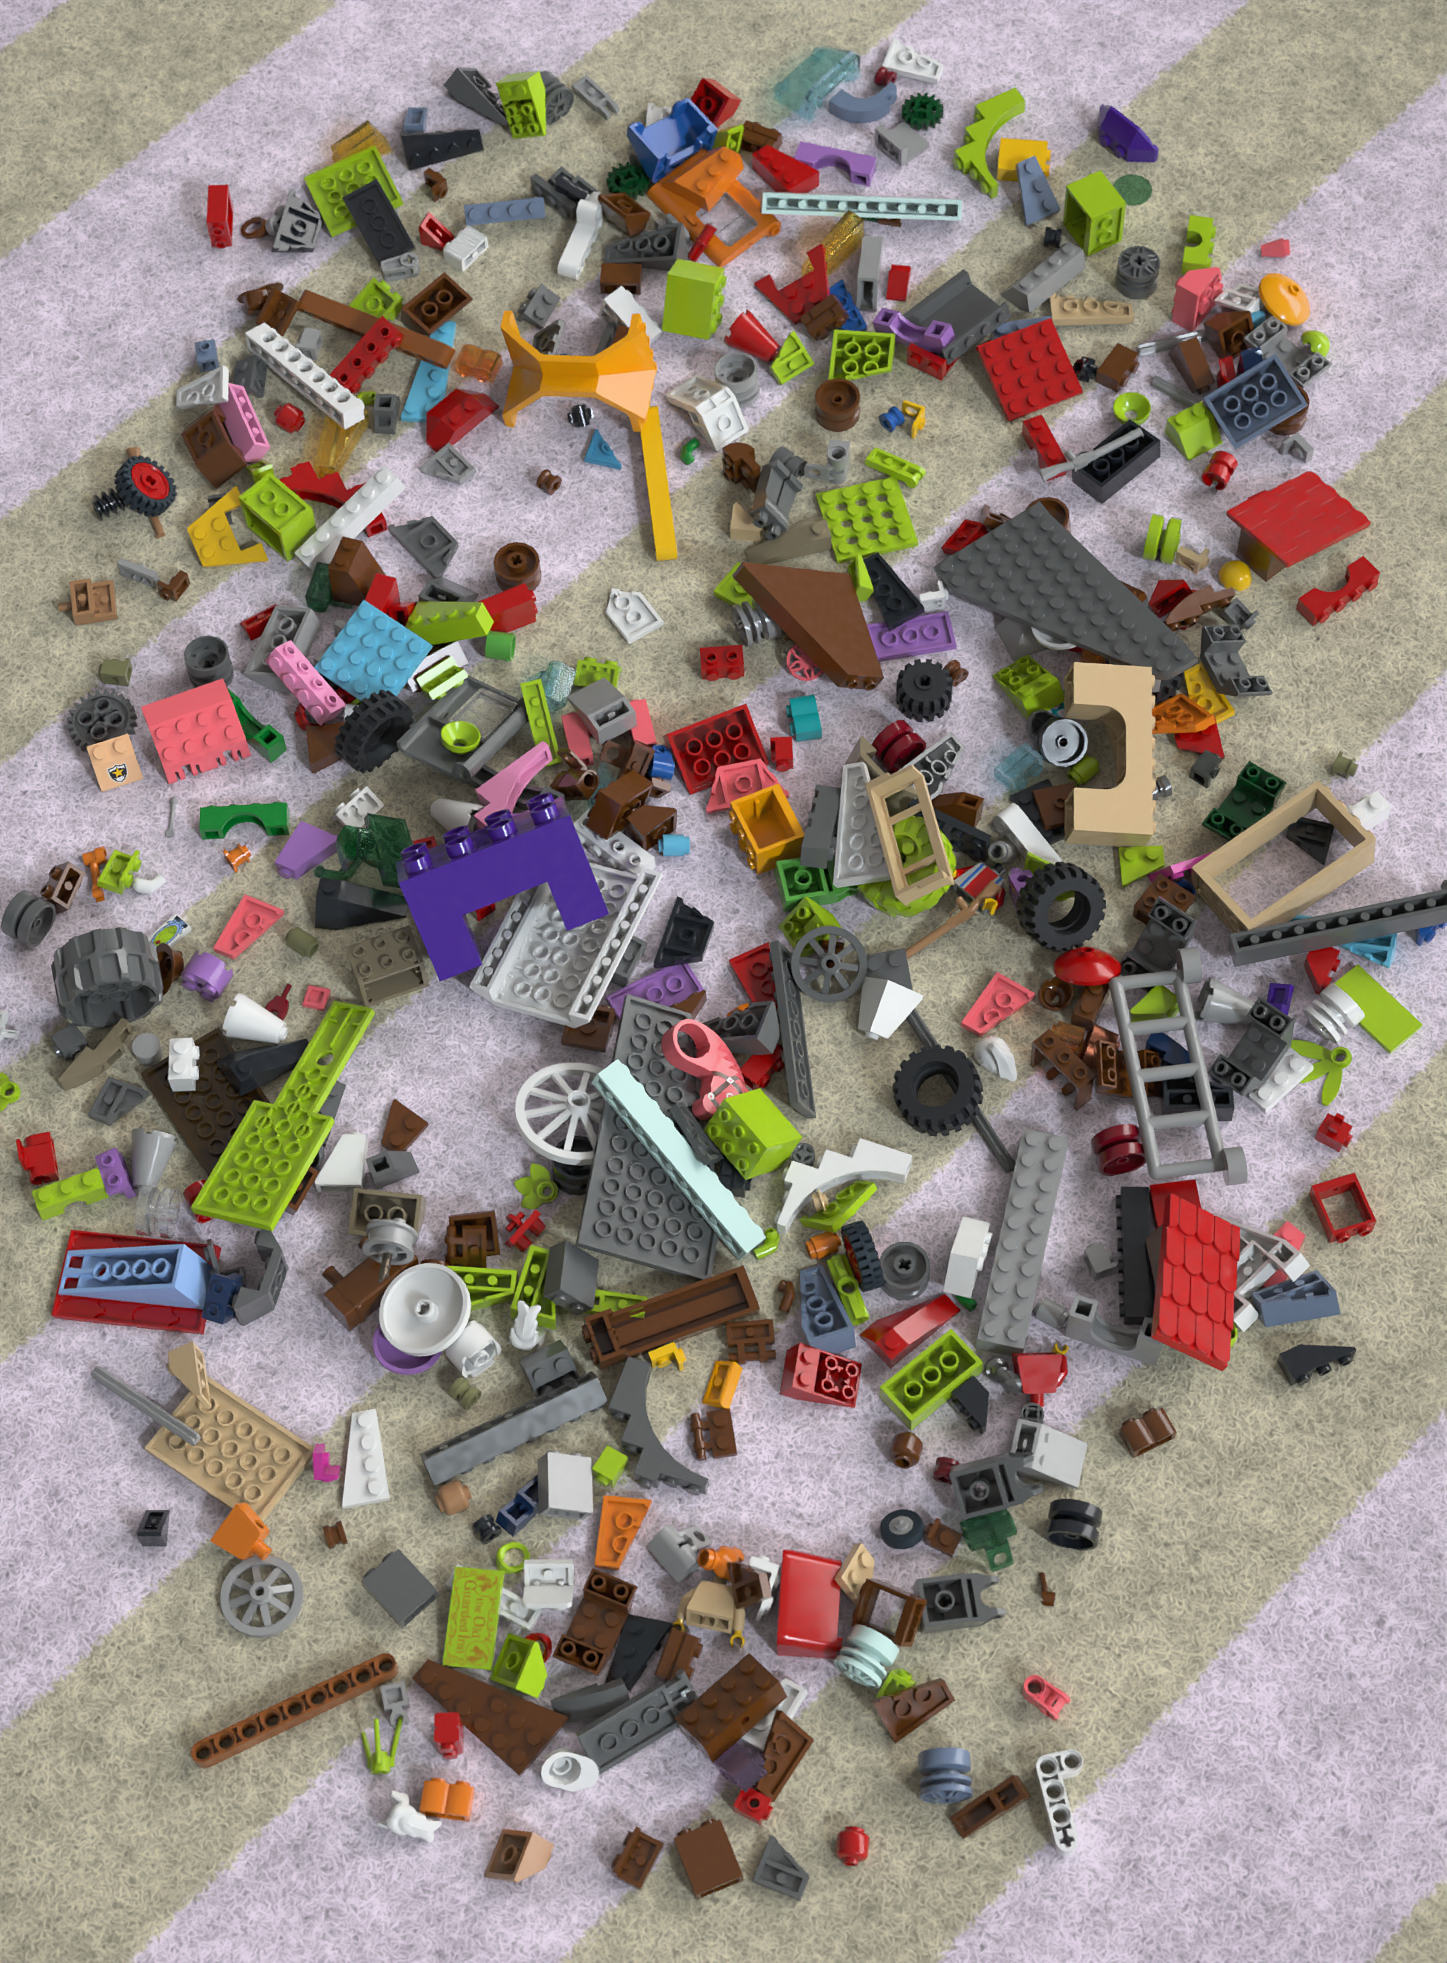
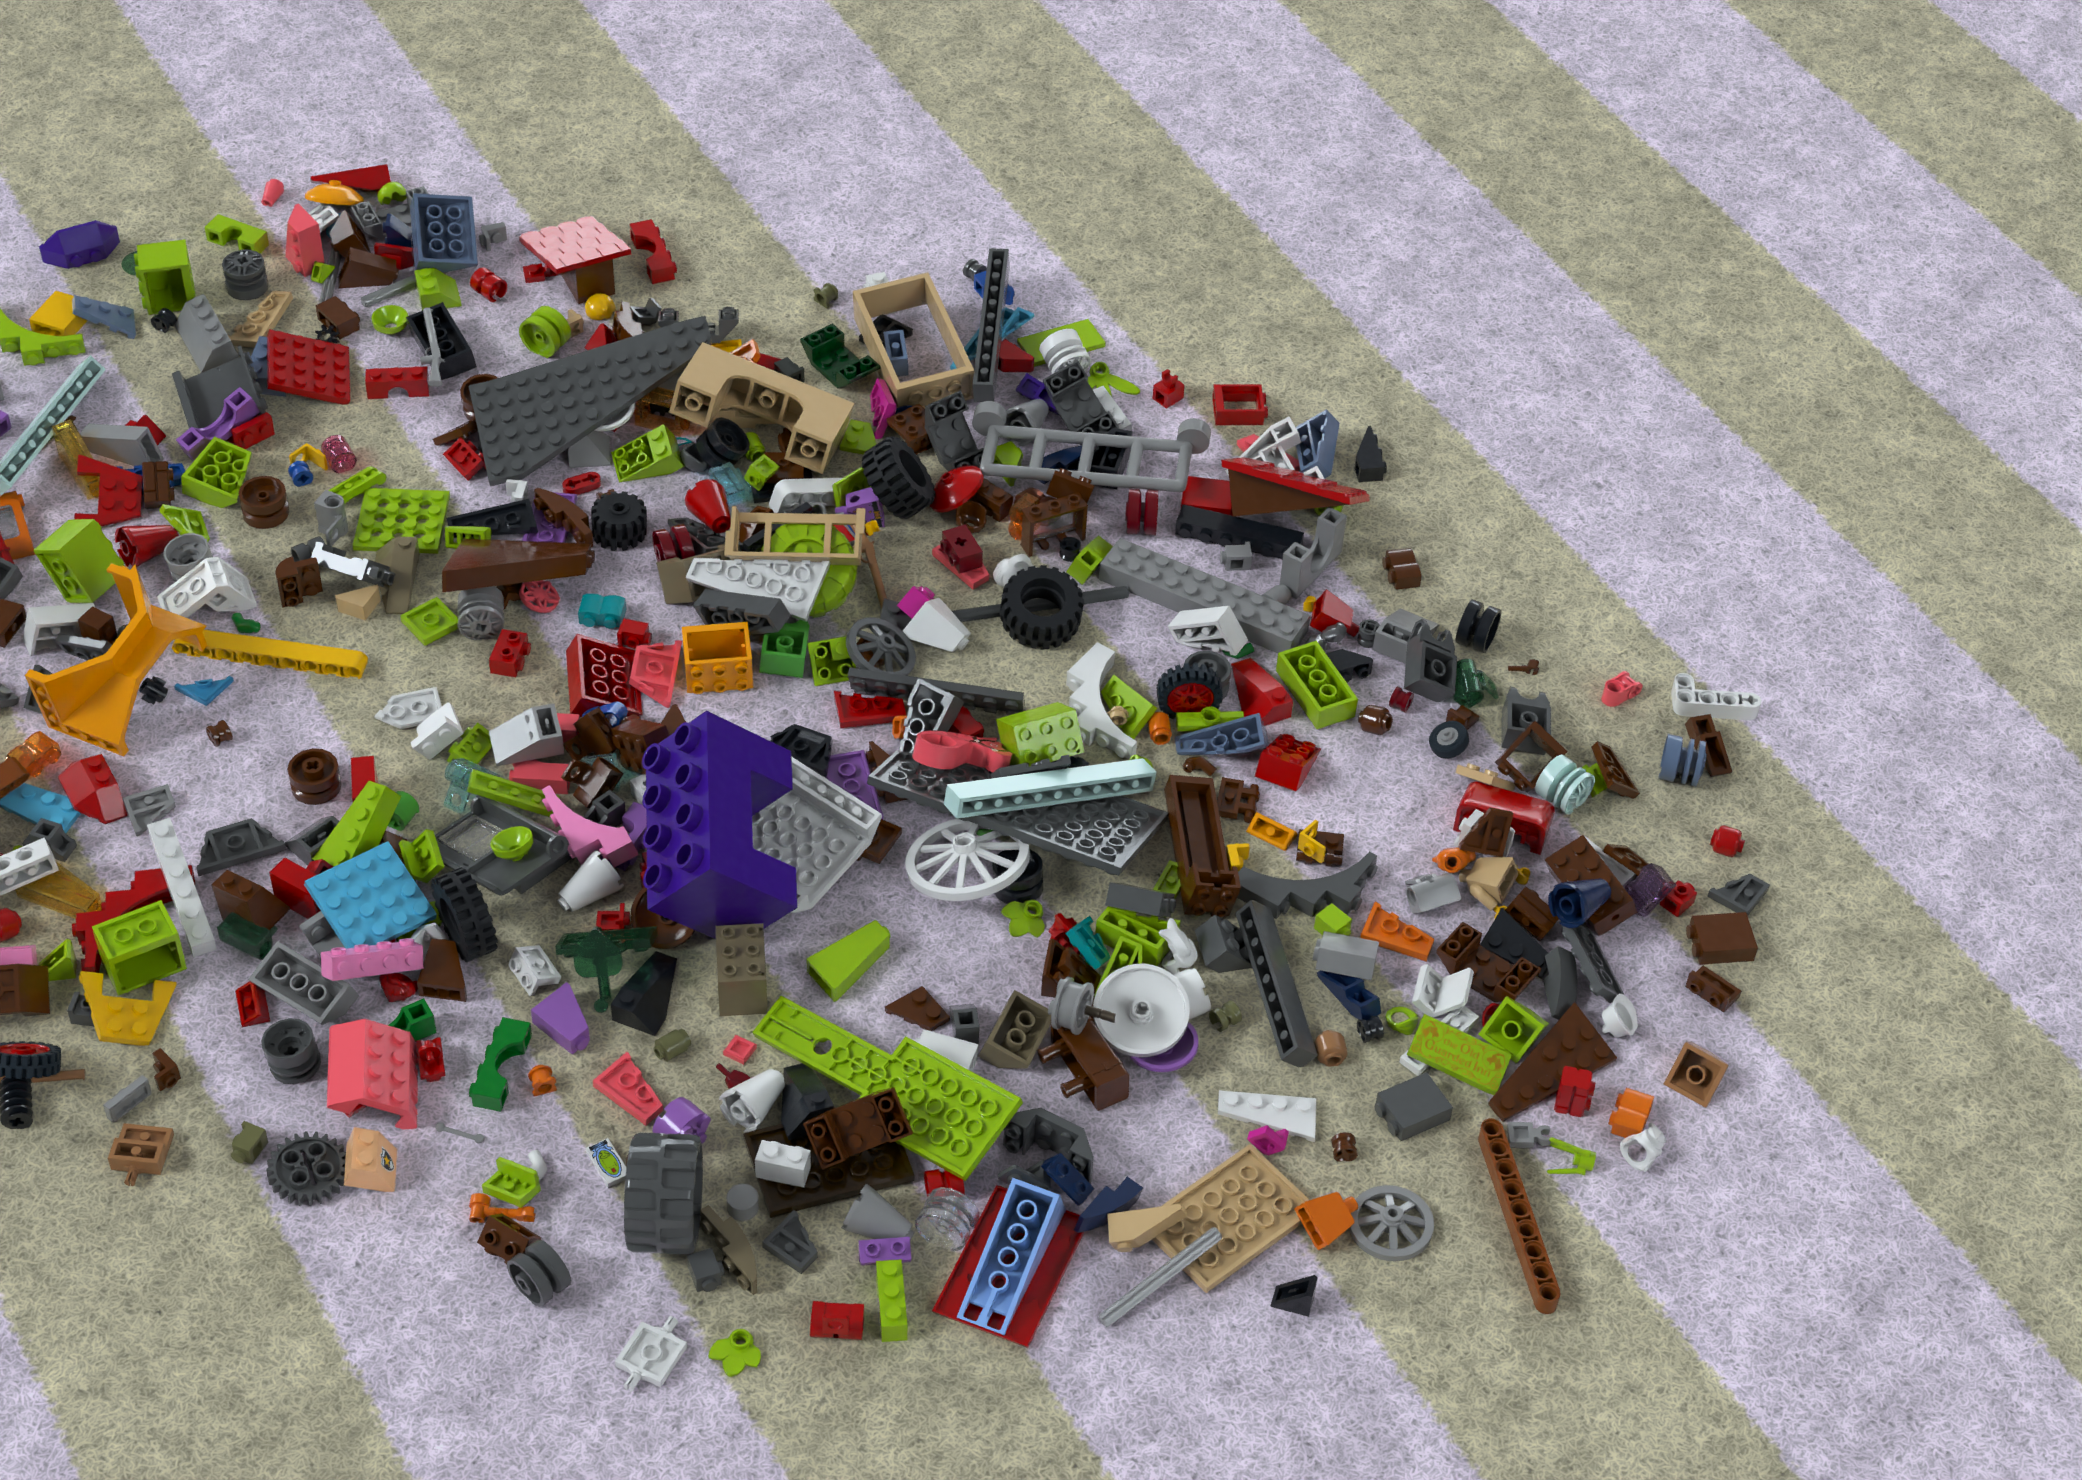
camera: 80 degrees left, 15 degrees down
none -> red wedge [310,164,391,195]
none -> lime slope [311,261,335,284]
none -> clear pink wheel [321,435,357,474]
none -> white bracket [410,703,463,760]
none -> red hips [416,1037,446,1082]
none -> reddish brown slope [533,488,593,548]
none -> red beam [562,472,601,495]
none -> red cone [685,479,731,533]
none -> lime bracket [744,454,780,491]
none -> reddish brown slope [803,1087,913,1169]
none -> lime slope [806,920,891,1002]
none -> sand blue brick [883,330,909,377]
none -> dark pink slope [897,586,935,619]
none -> dark red brick [940,524,983,574]
none -> black wheel [1059,537,1081,562]
none -> teal wing [1065,916,1111,970]
none -> lime slope [1066,535,1113,585]
none -> dark blue slope [1074,1176,1143,1233]
none -> yellow bracket [1298,819,1326,863]
none -> dark blue cone [1548,878,1611,928]

